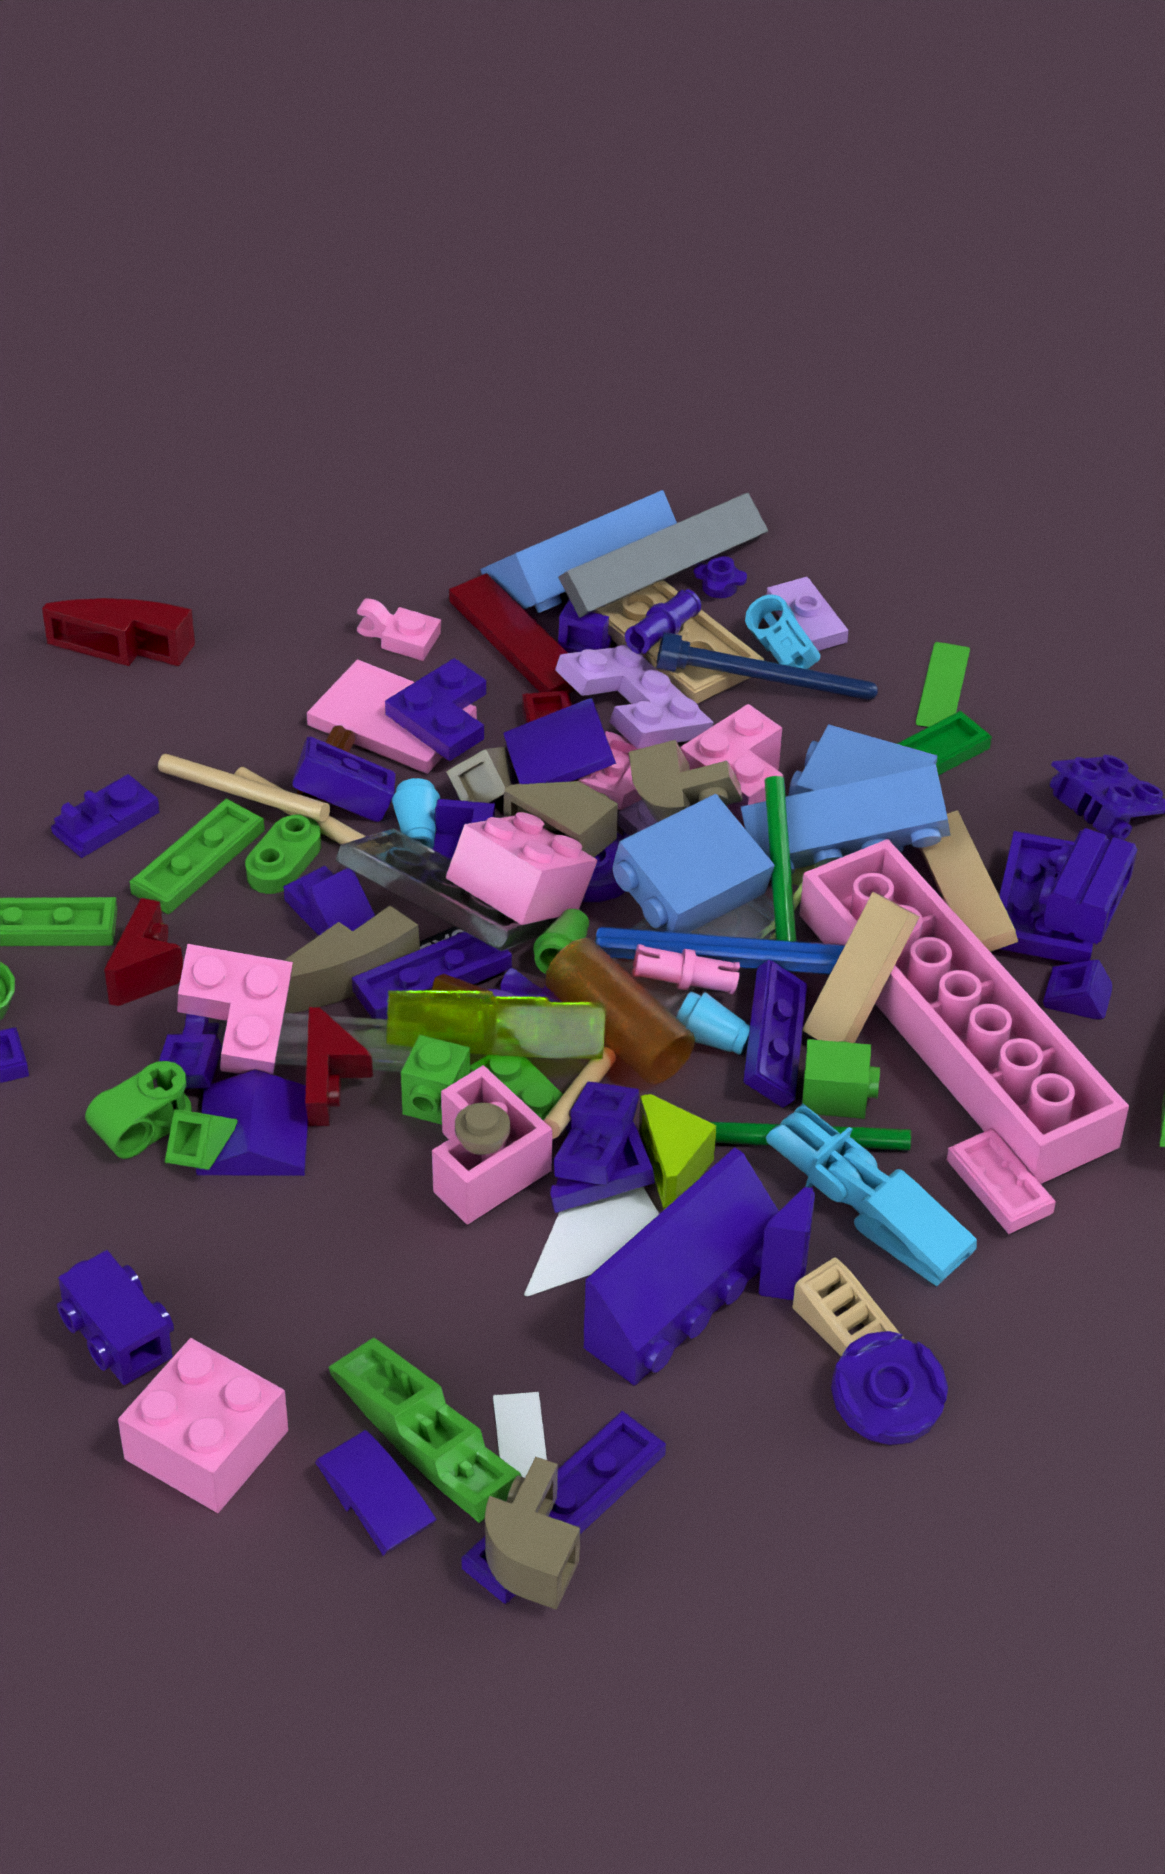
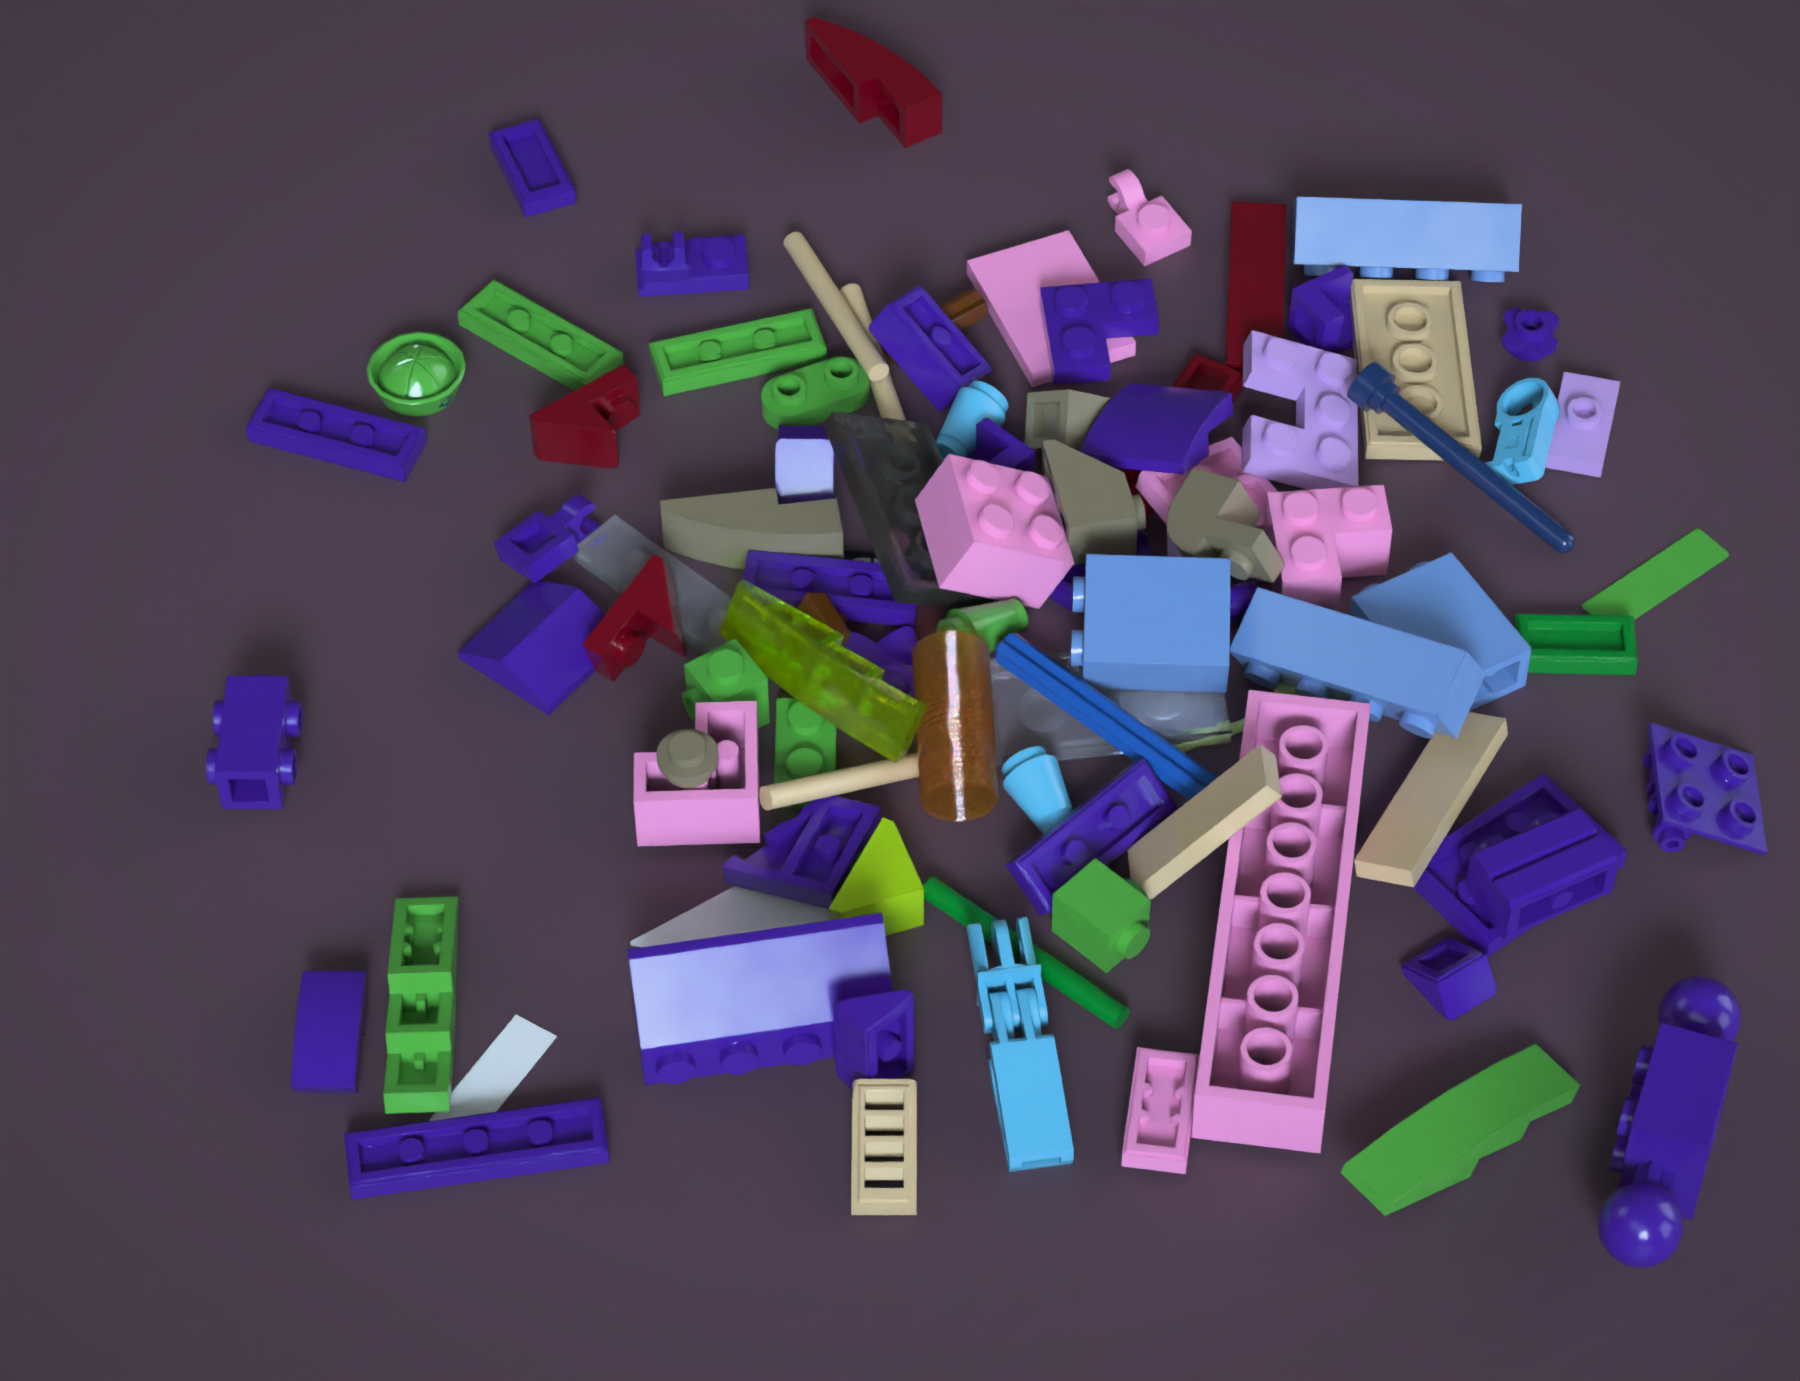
camera: 40 degrees right, 5 degrees up
bright green piece [85,1061,192,1159] -> none
bright pink brick [118,1338,289,1513] -> none
bright green slope [165,1109,238,1170] -> none
bright pink brick [177,944,293,1075] -> none
dark tan brick [485,1456,580,1610] -> none
dark purple slope [554,1081,639,1185] -> none
tile [558,492,768,618] -> none
dark purple pin [625,589,701,654] -> none
bright pink pin [632,944,740,995] -> none
green bar [764,776,796,941] -> none
dark purple tile [831,1331,948,1445] -> none

